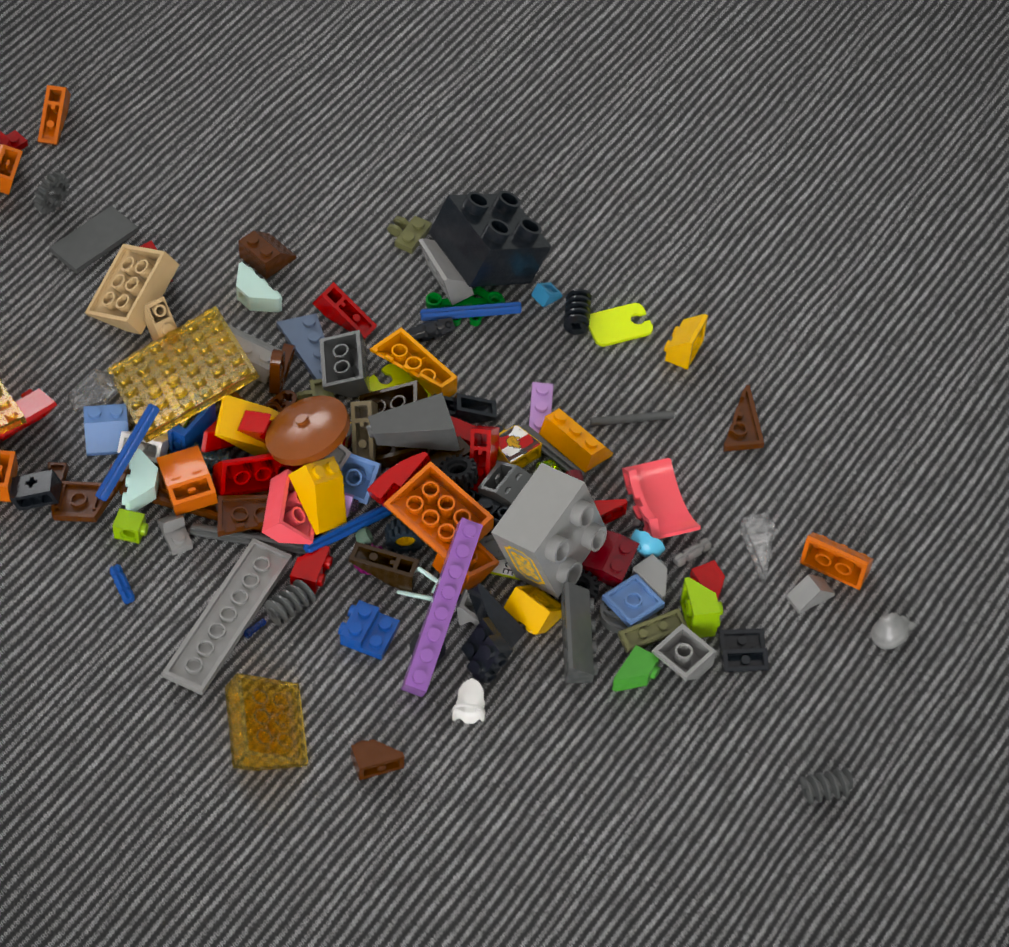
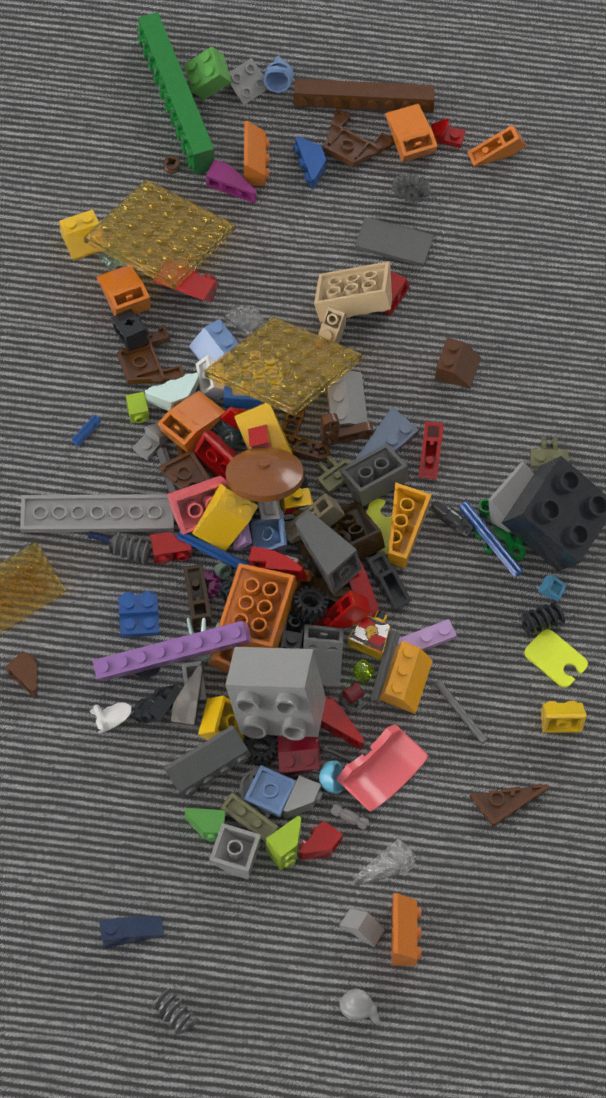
camera: 65 degrees right, 10 degrees up
blue axle [95,404,159,501] -> none
light aqua slope [236,262,282,312] -> none
black slope [718,628,769,672] -> none
none -> dark blue slope [99,916,164,948]

